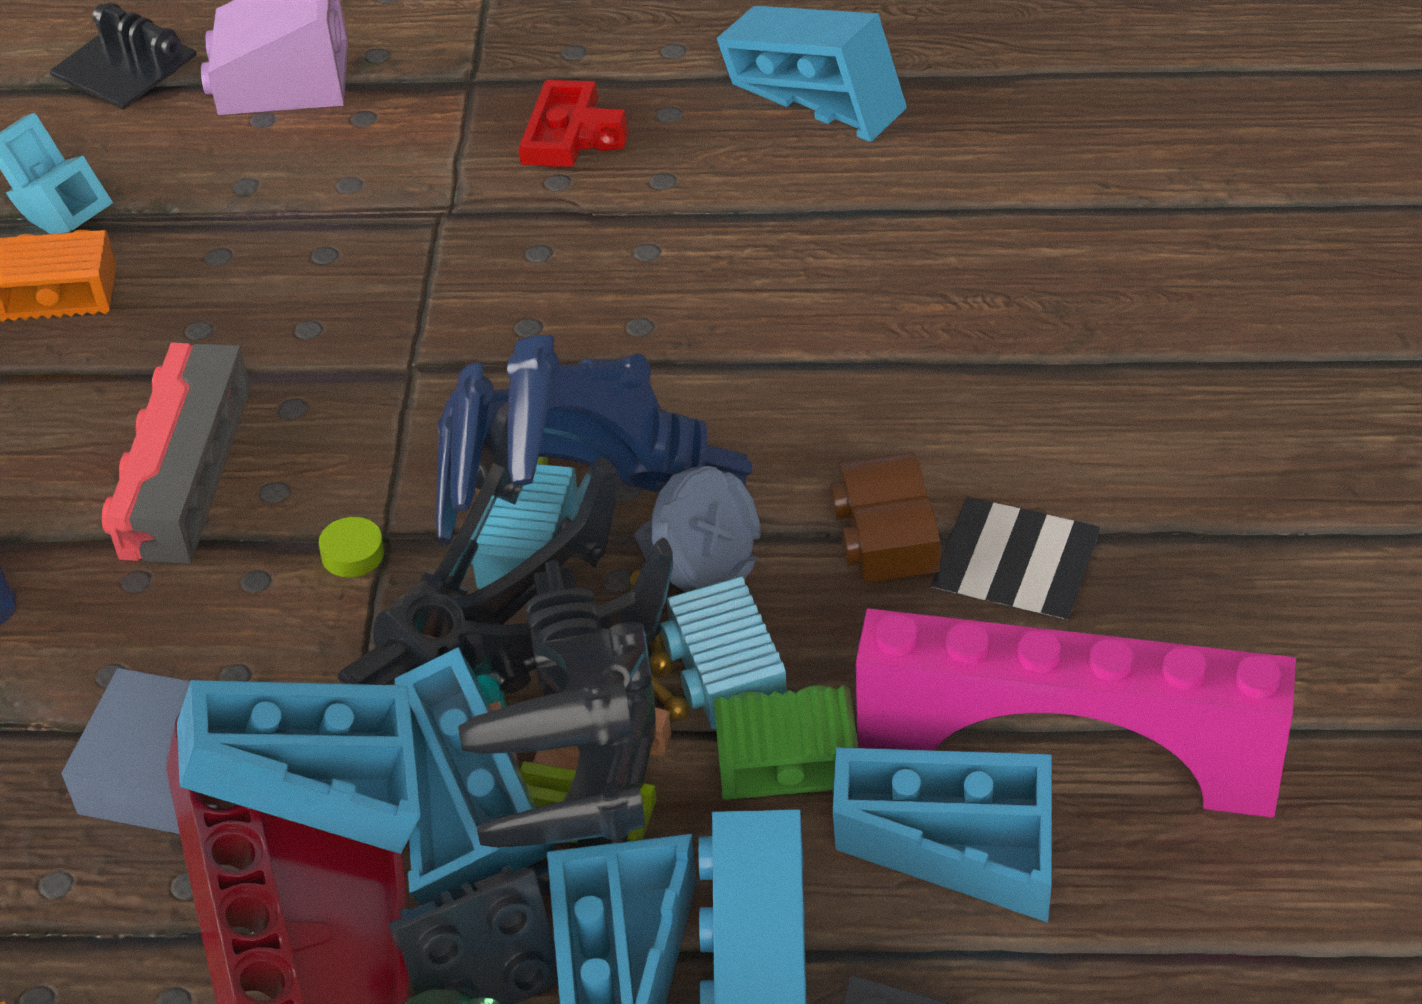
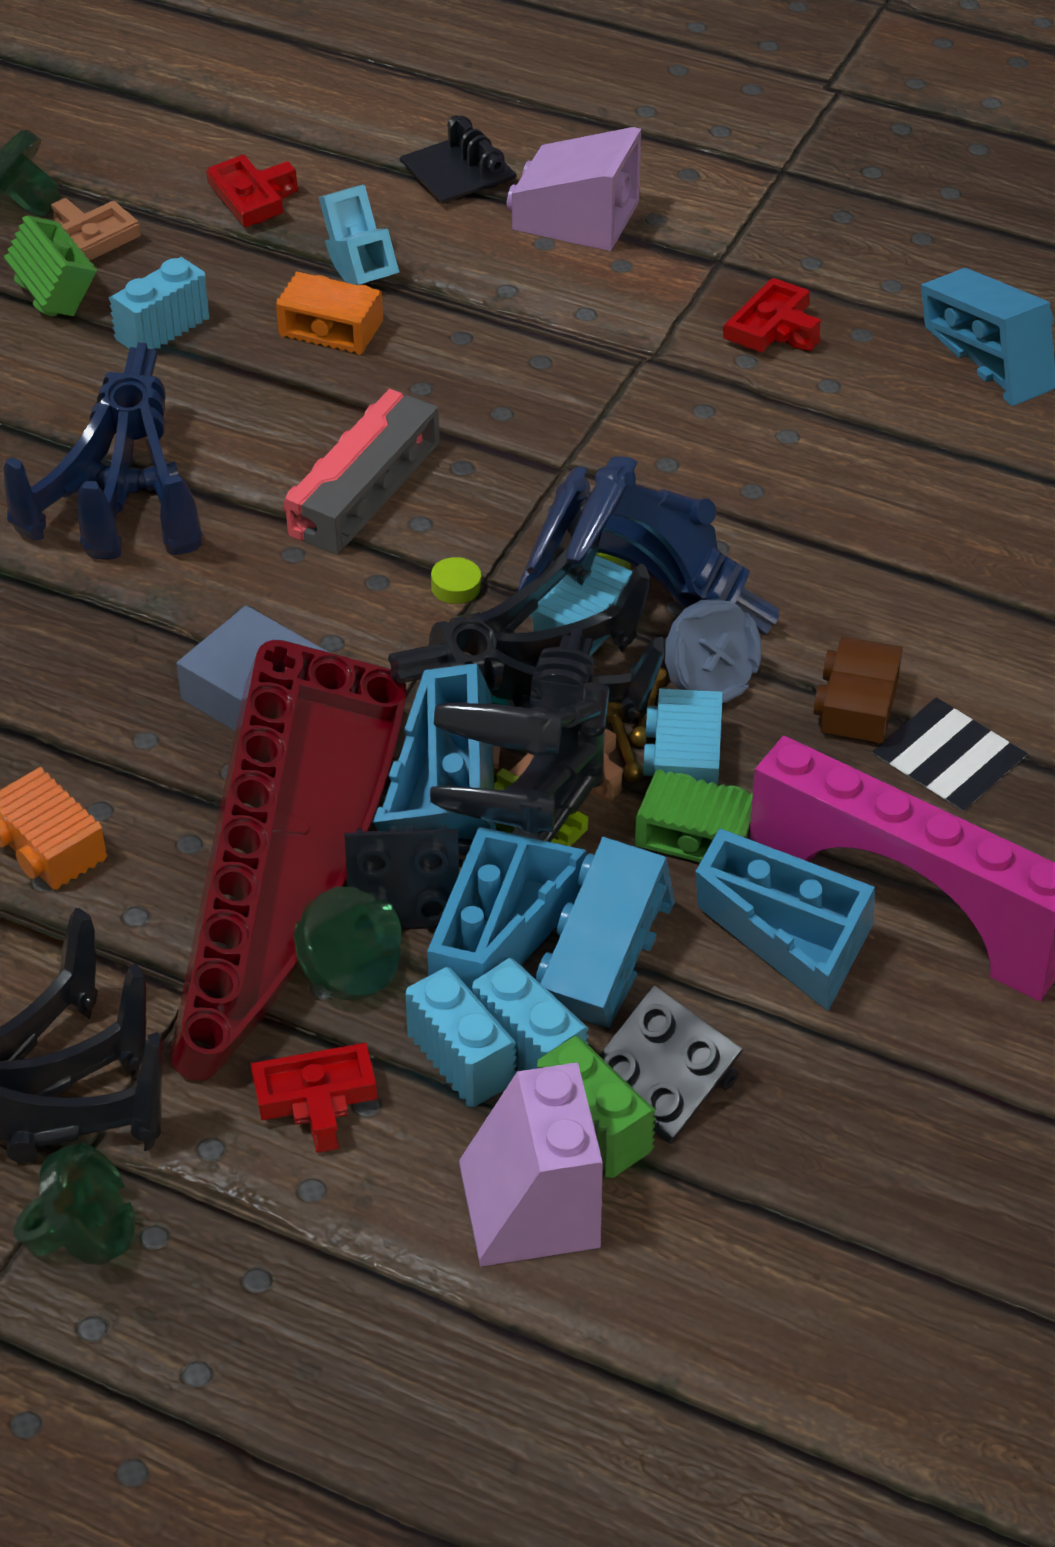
camera: 20 degrees right, 0 degrees up
dark azure wedge [177,680,421,854] -> none

